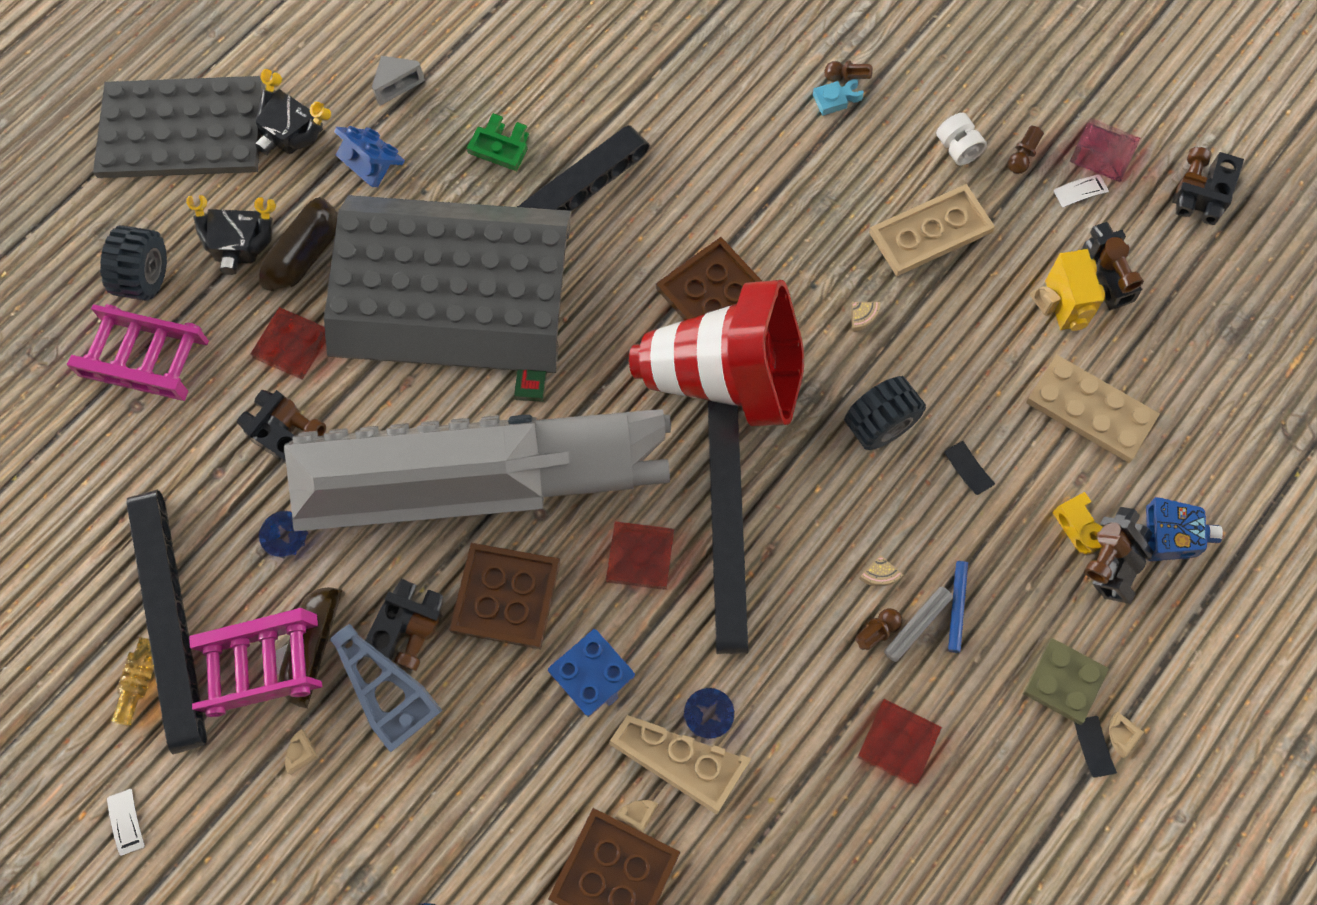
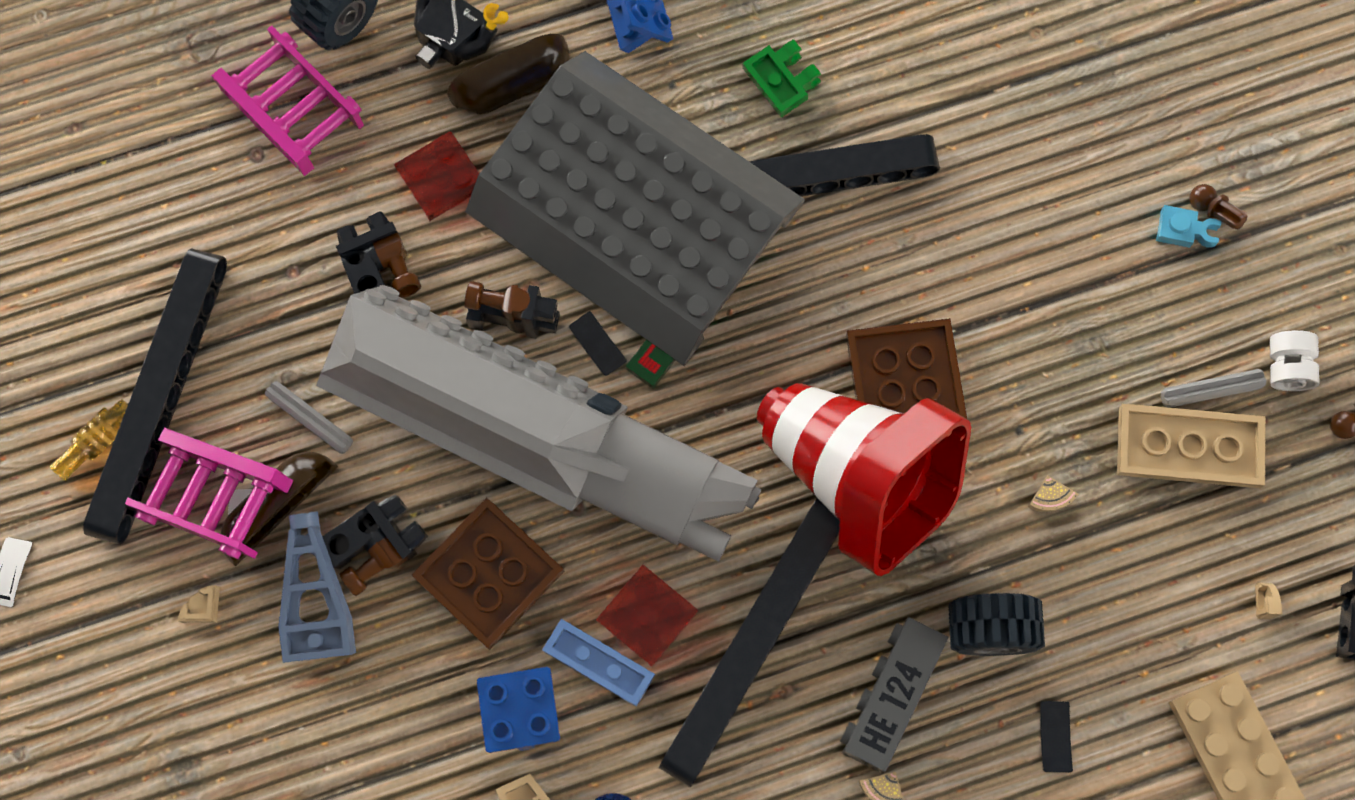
camera: 35 degrees right, 5 degrees up
clear blue gear [259,511,309,559] -> none
yellow brick [1045,249,1105,331] -> none
none -> light grey axle [265,381,353,454]
none -> hips [464,281,560,339]
none -> medium blue plate [542,619,655,707]
none -> black sticker [569,311,627,376]
none -> dark grey brick [840,617,949,774]
none -> light grey axle [1161,369,1266,408]

